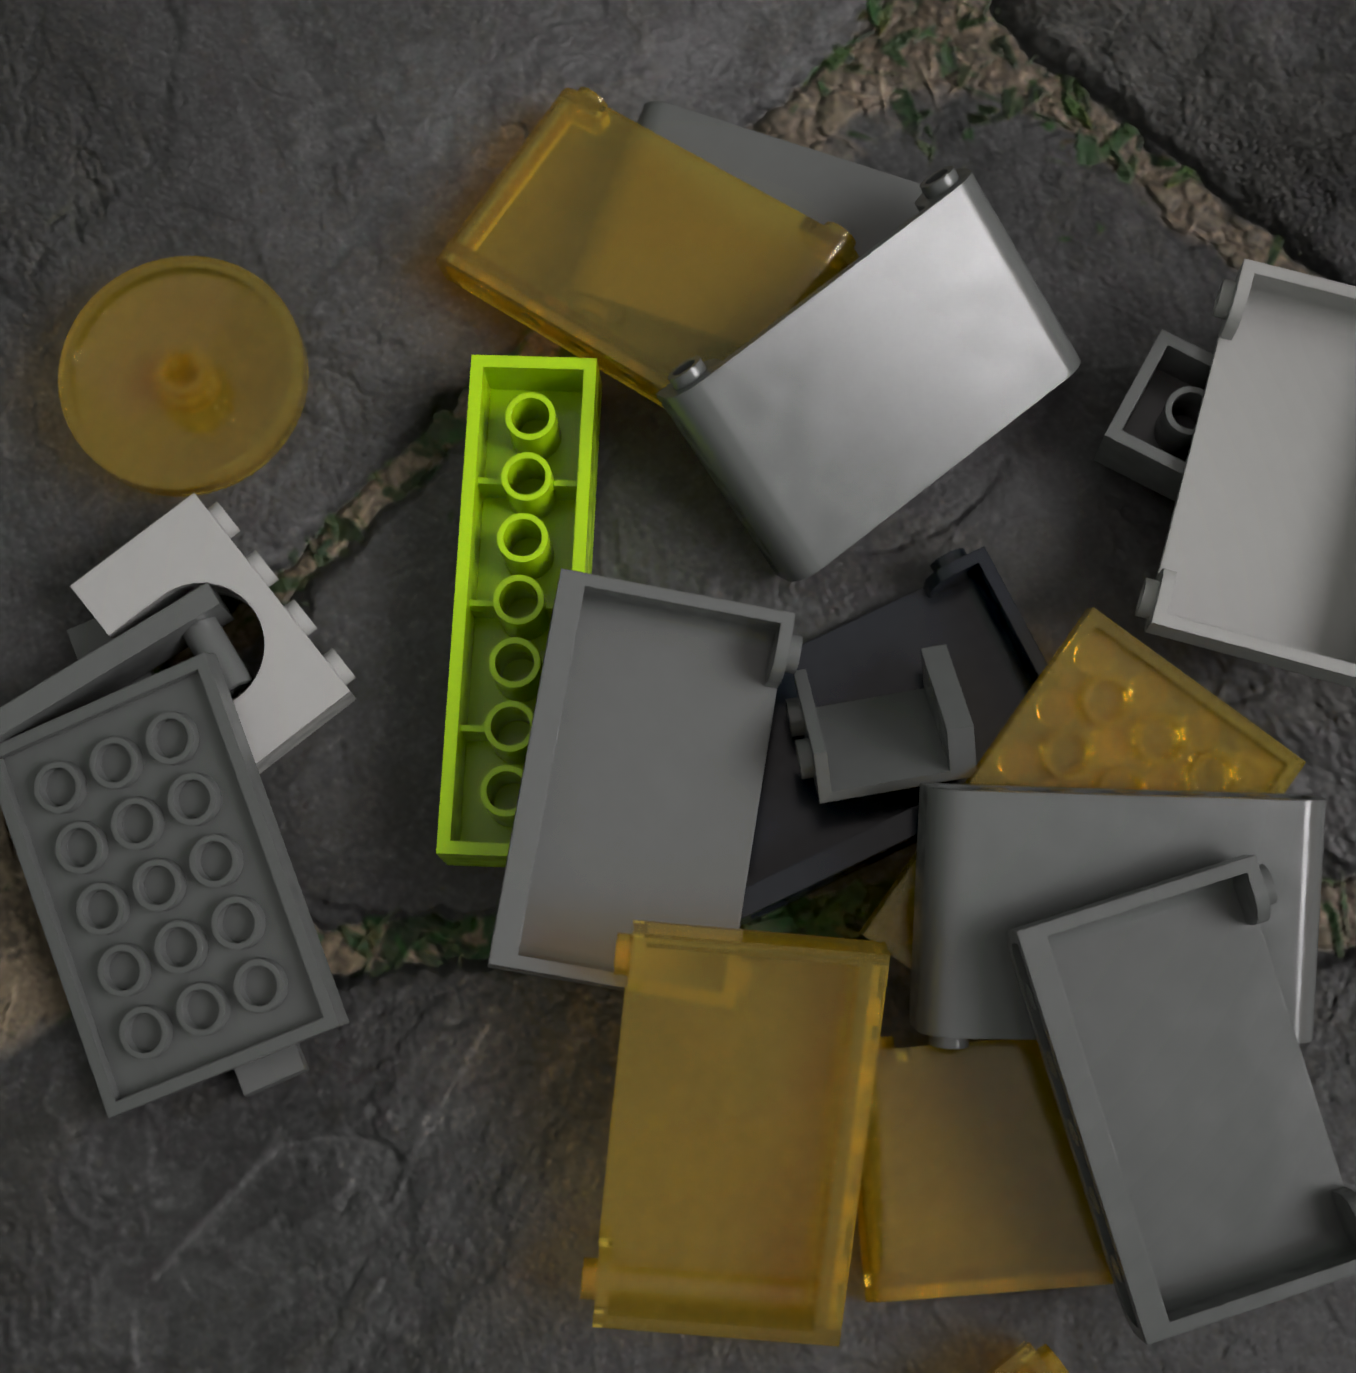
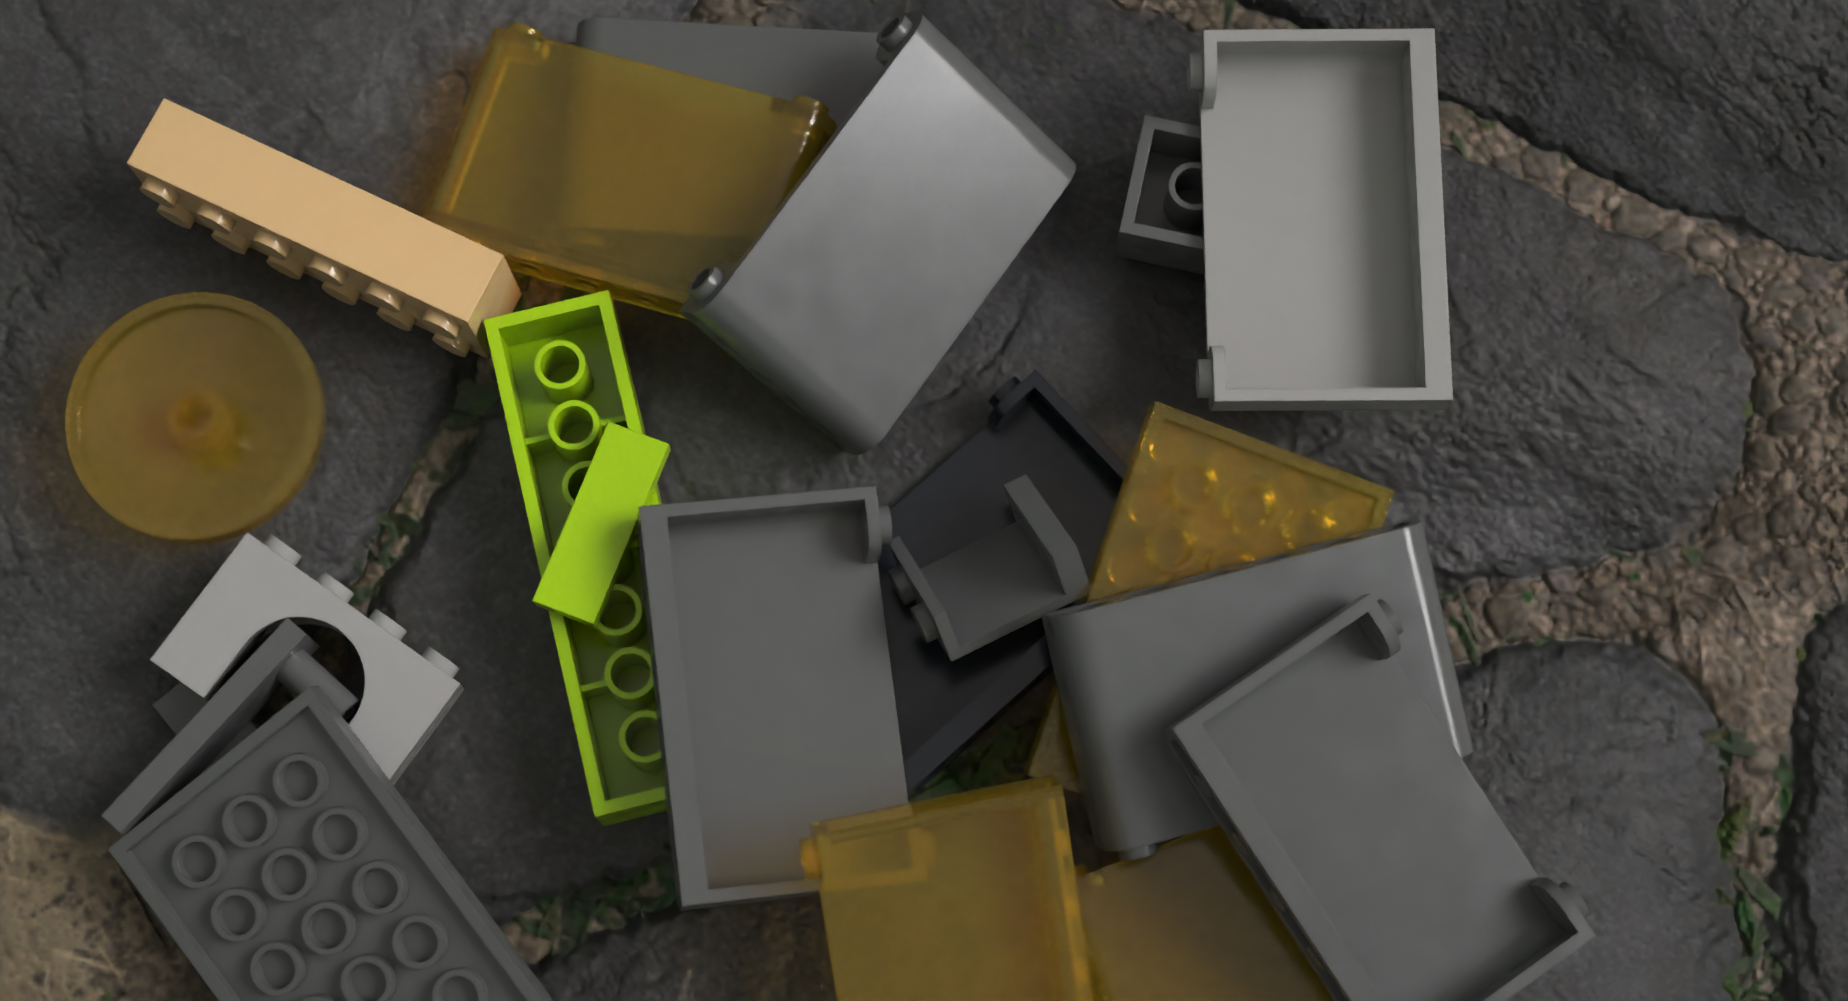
camera: 25 degrees left, 0 degrees up
none -> tan brick [127,98,522,359]
none -> lime tile [532,421,671,628]

